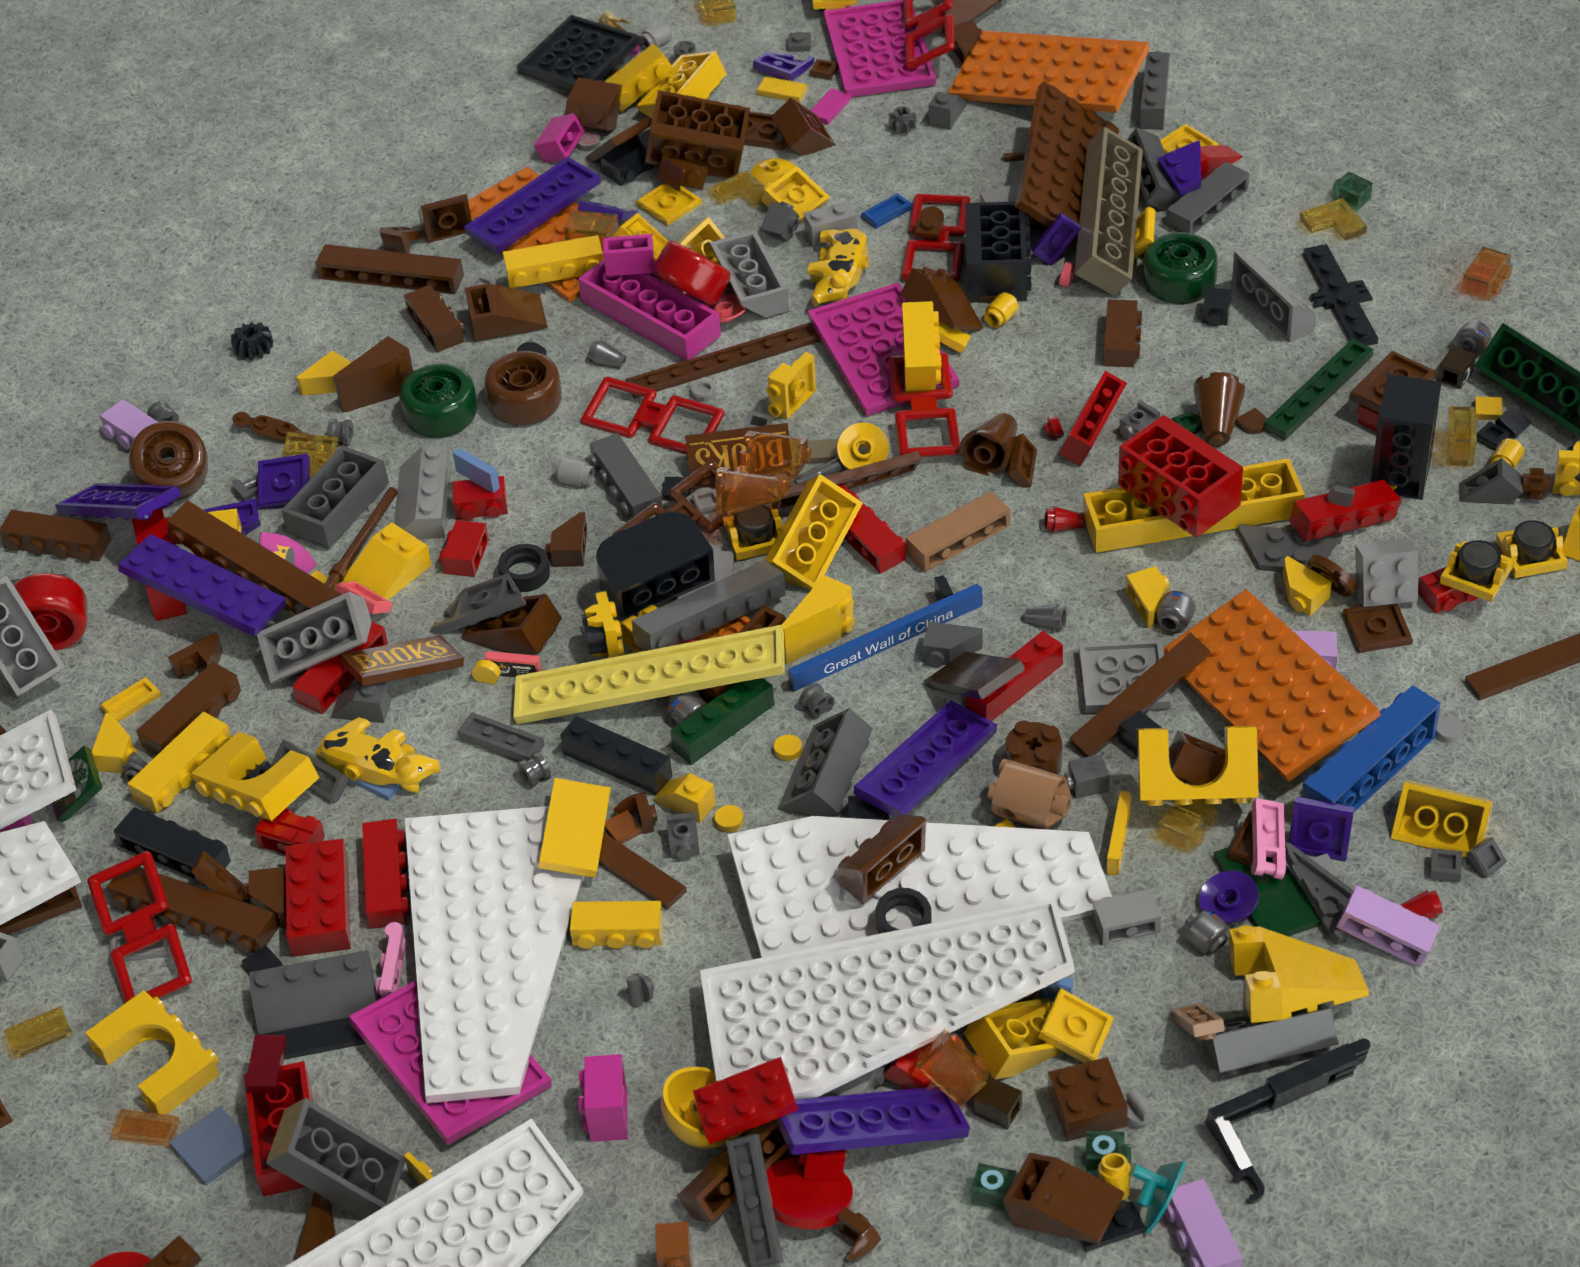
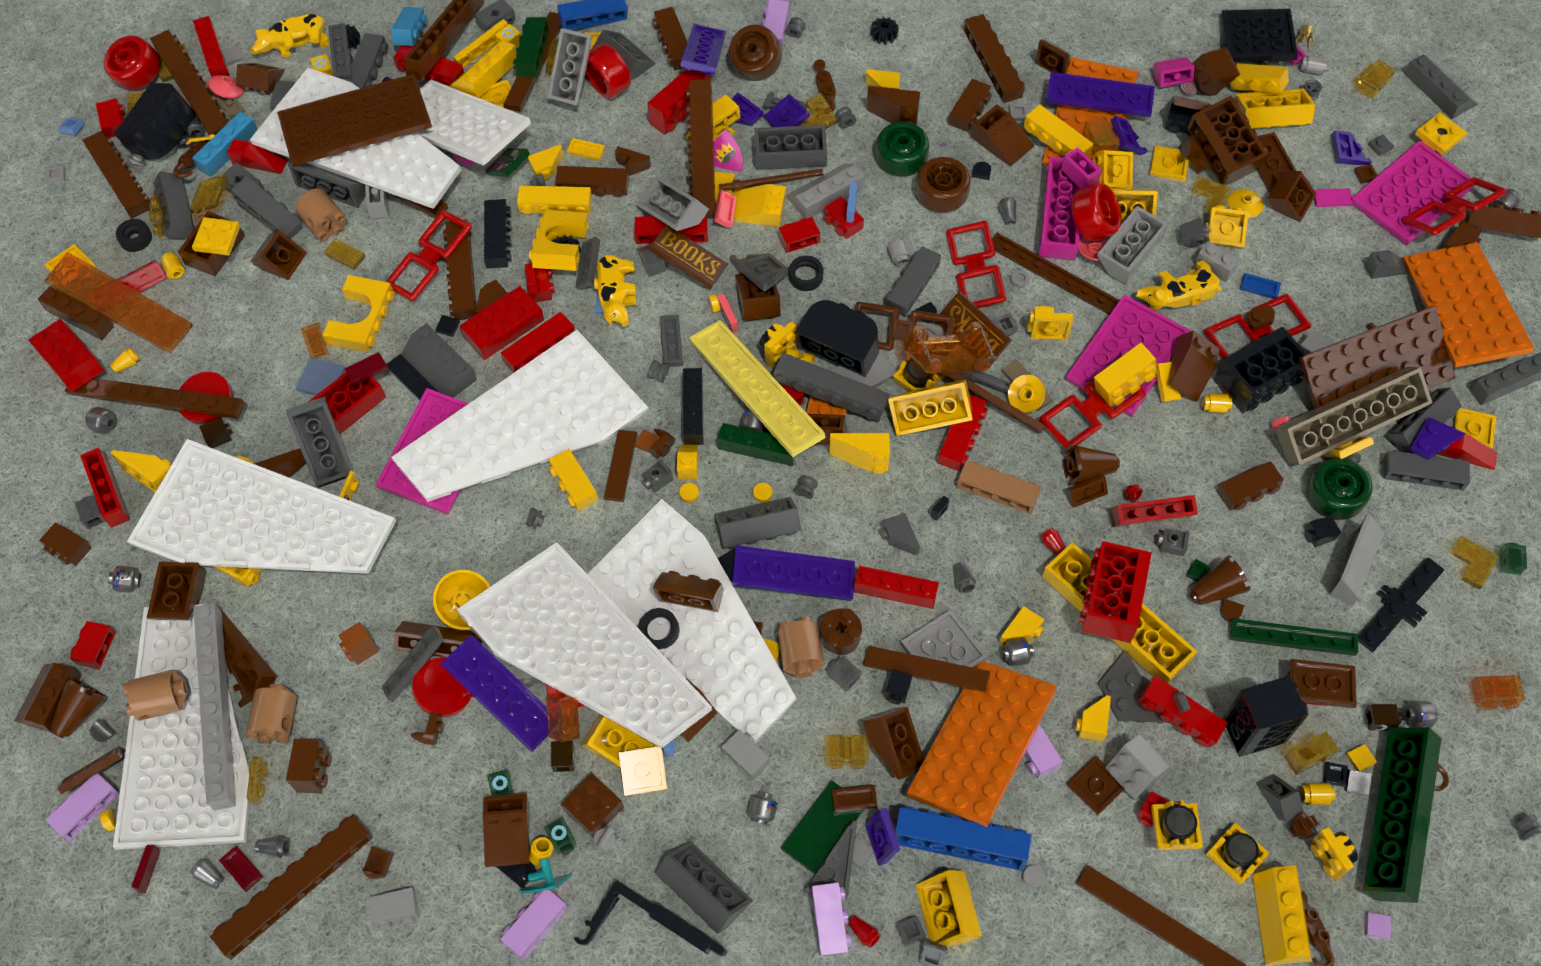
camera: 55 degrees right, 15 degrees up
dark purple plate [118,534,286,637] -> none
reddish brown plate [191,851,245,901] -> none
bright pink plate [376,922,406,999] -> none
reddish brown slope [380,226,422,253] -> none
yellow tile [538,778,611,878] -> none
reddish brown slope [546,512,587,567] -> none
dark pink brick [579,1054,628,1142] -> none
red plate [693,1057,799,1144] -> none
yellow tile [757,76,808,103] -> none
blue tile [788,584,983,692] -> none
dark grey gear [889,106,916,134] -> none
dark brown tile [924,651,1025,699] -> none
dark purple plate [1031,212,1081,266] -> none
yellow tile [1107,791,1132,876] -> none
yellow arch [1137,726,1259,806] -> none
medium nougat plate [1171,1003,1225,1040] -> none
dark purple dish [1199,871,1259,924] -> none
yellow wedge [1229,925,1369,1023] -> none
bright pink plate [1251,798,1286,880] -> none
reddish brown tile [1307,555,1357,597] -> none

